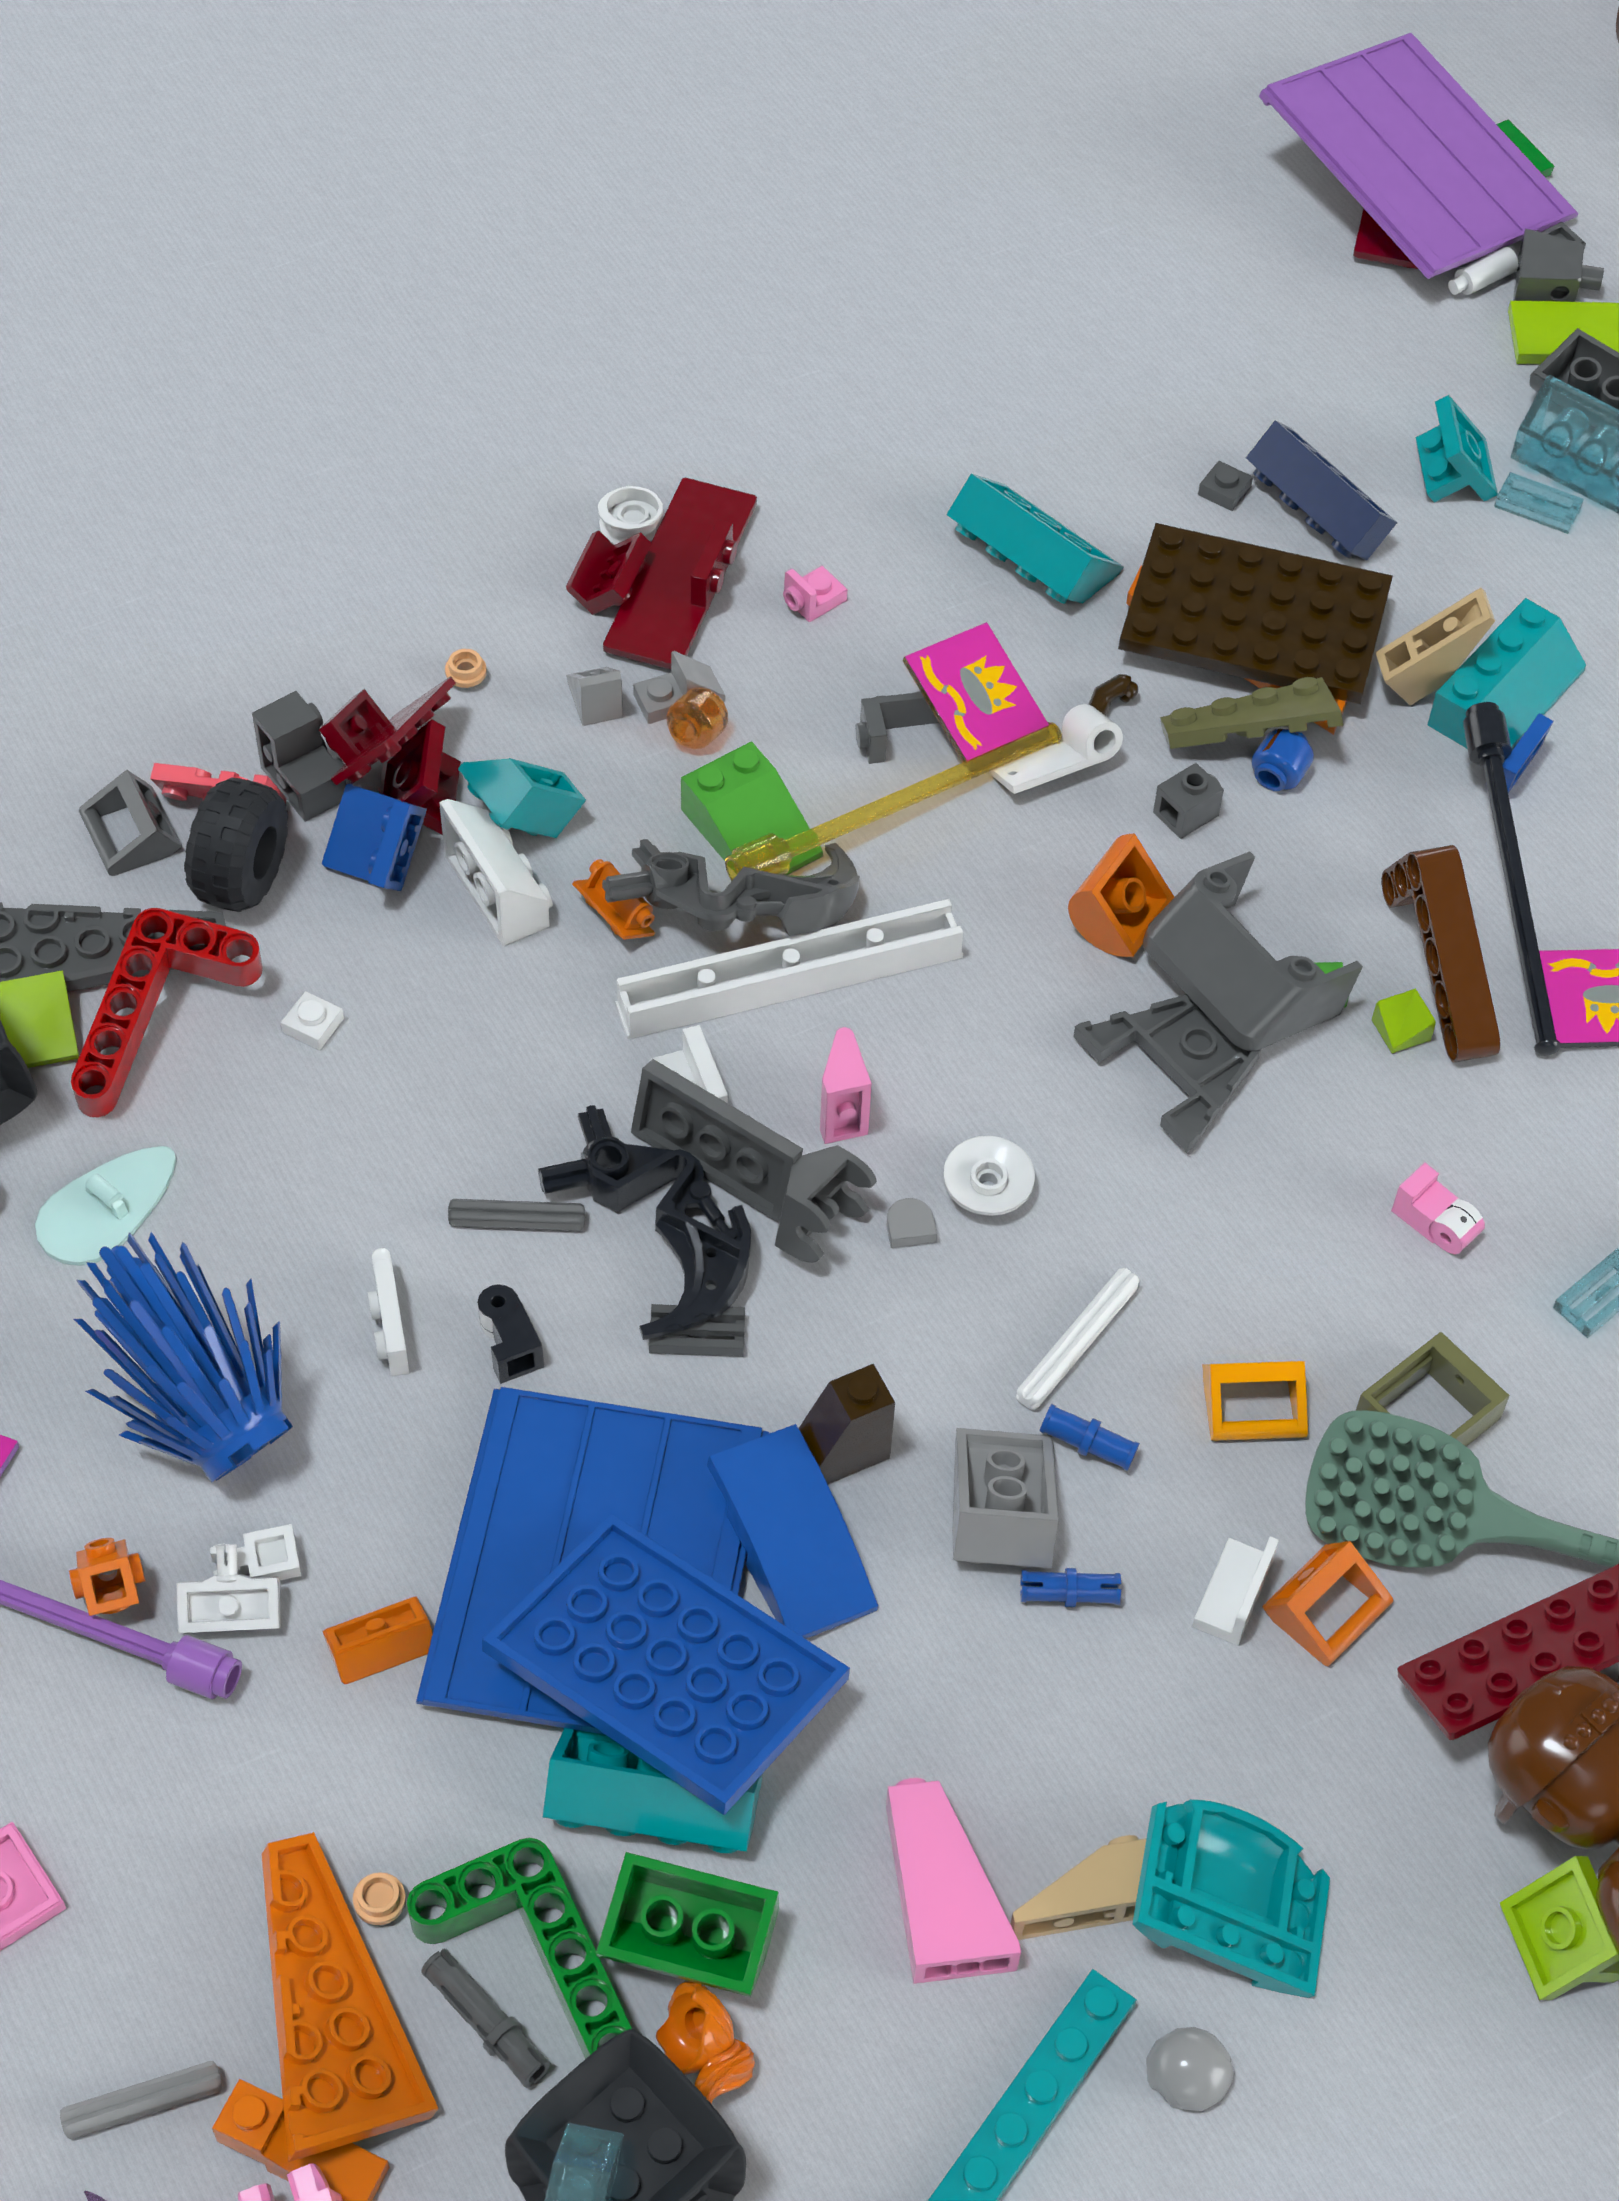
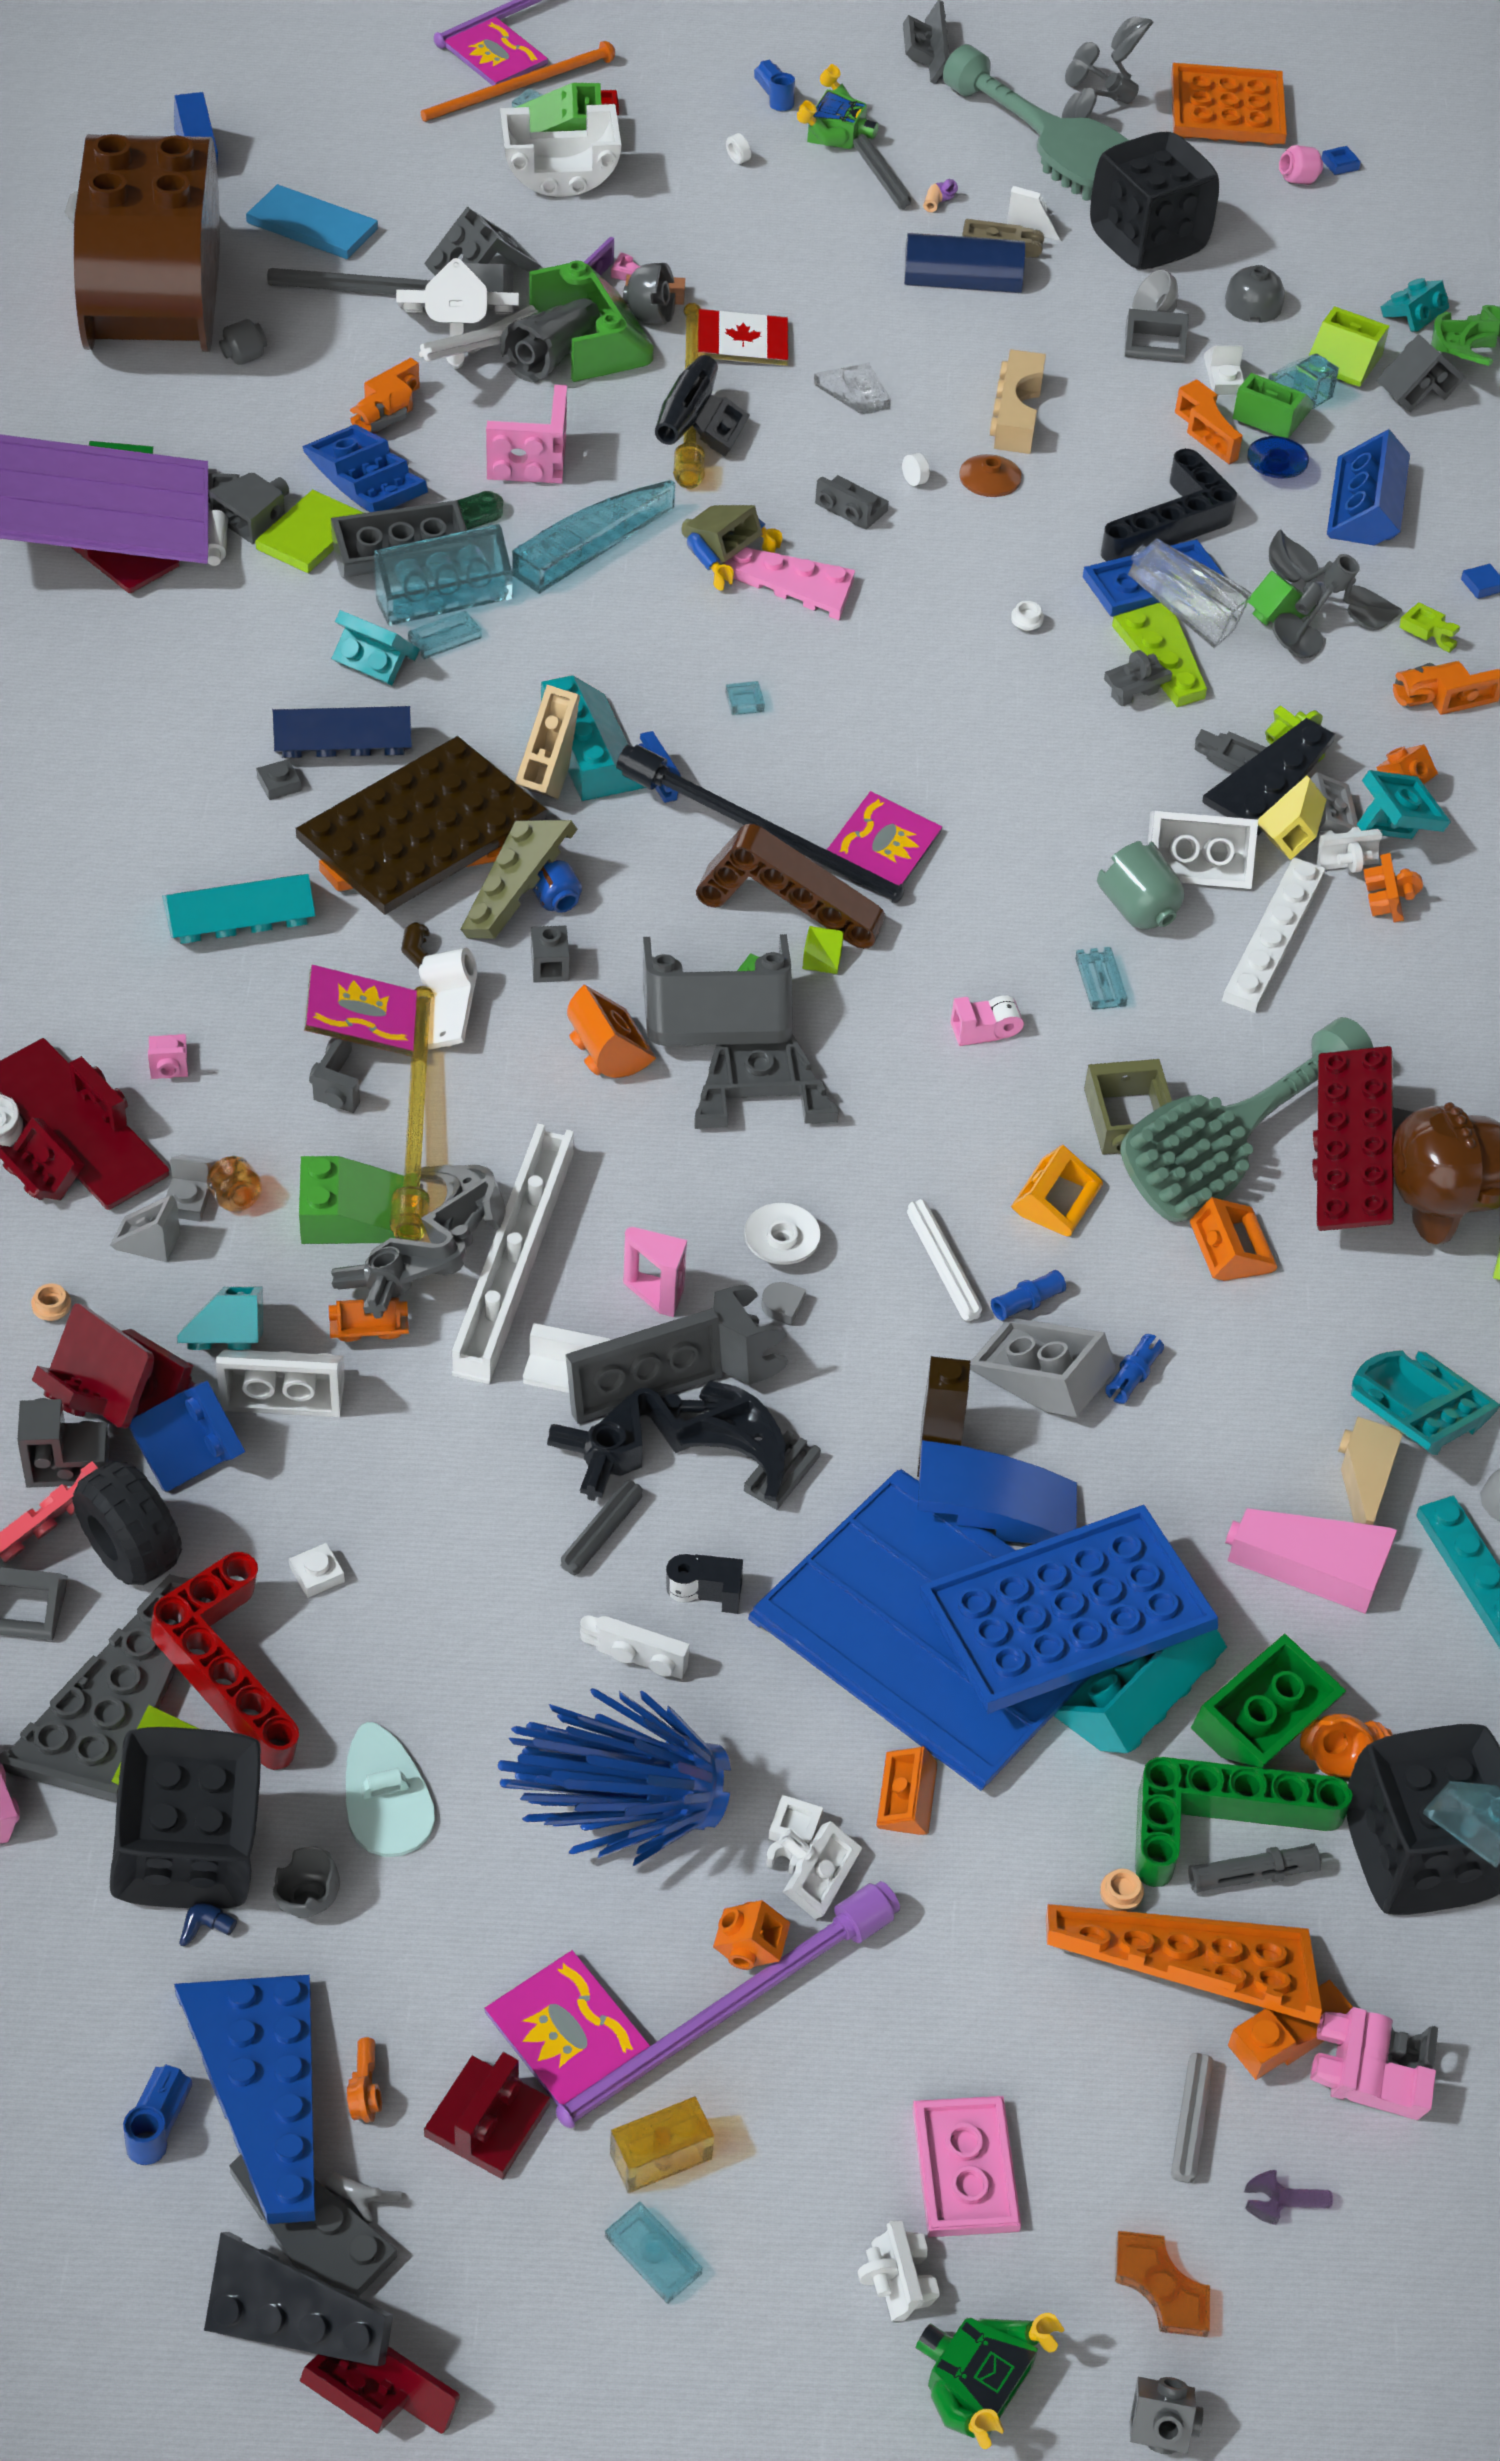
camera: 60 degrees left, 5 degrees down
white panel [1192,1536,1279,1645] -> none

